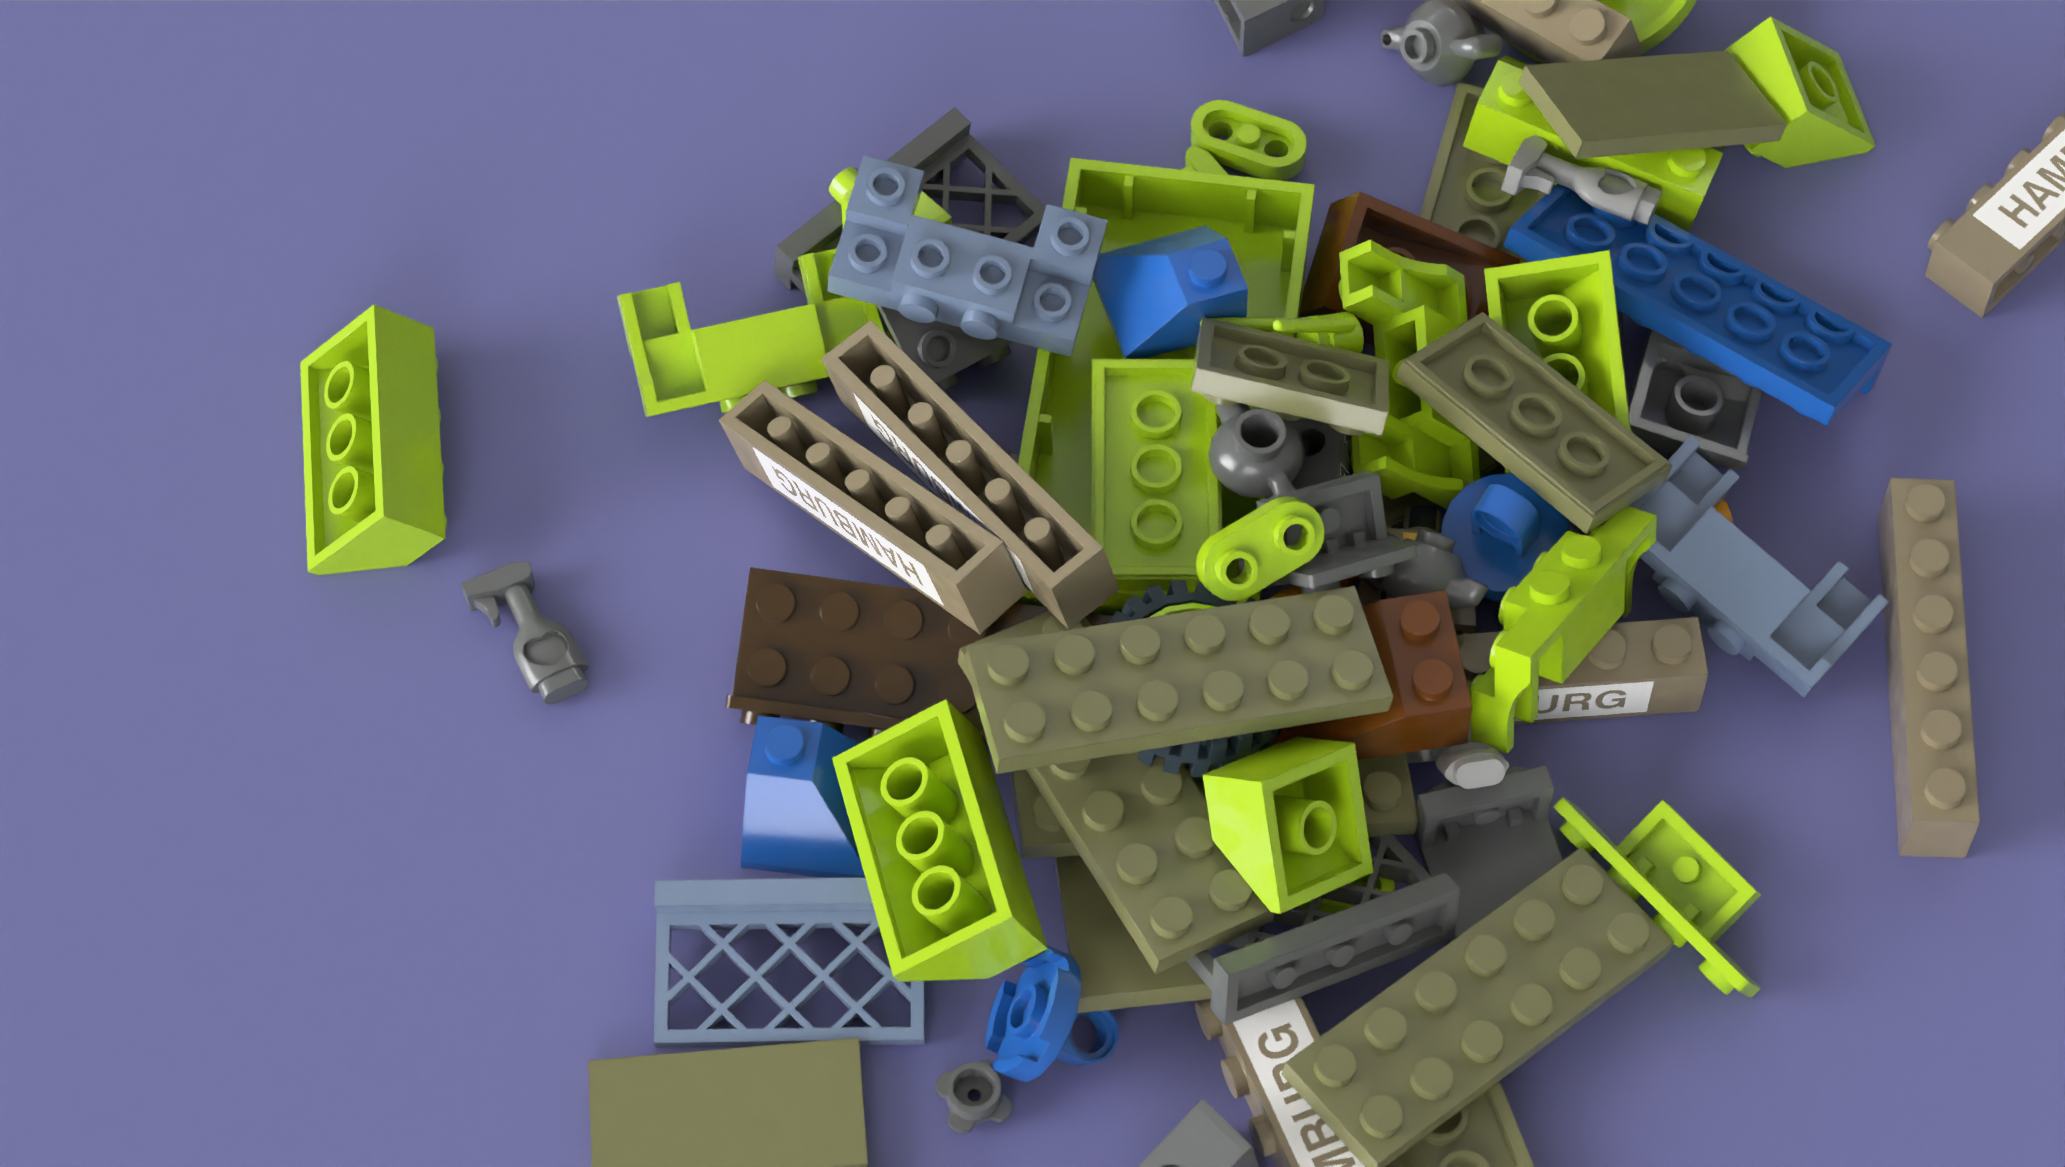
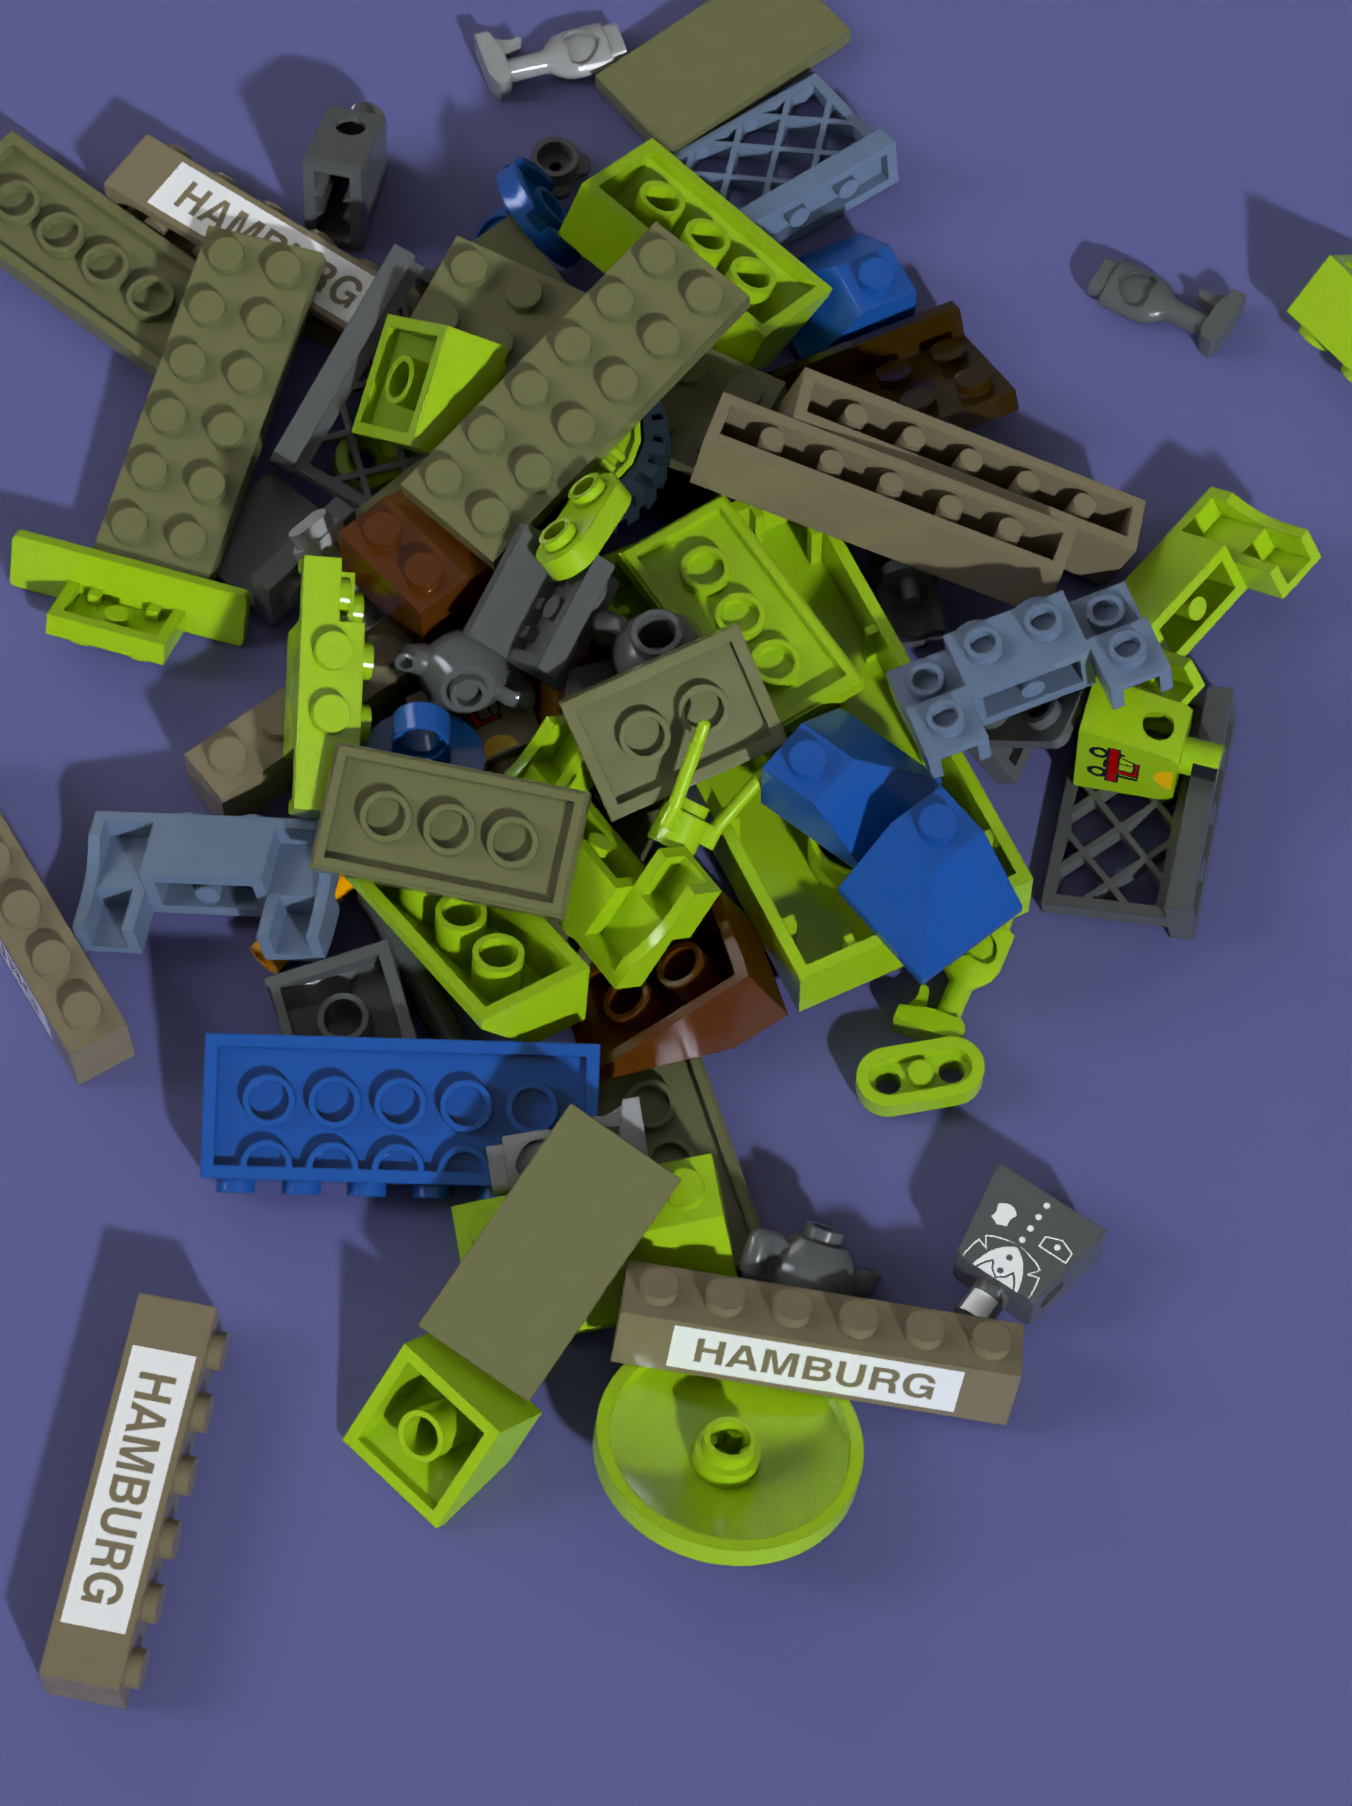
camera: 145 degrees right, 5 degrees up
none -> blue slope [838,785,1022,985]

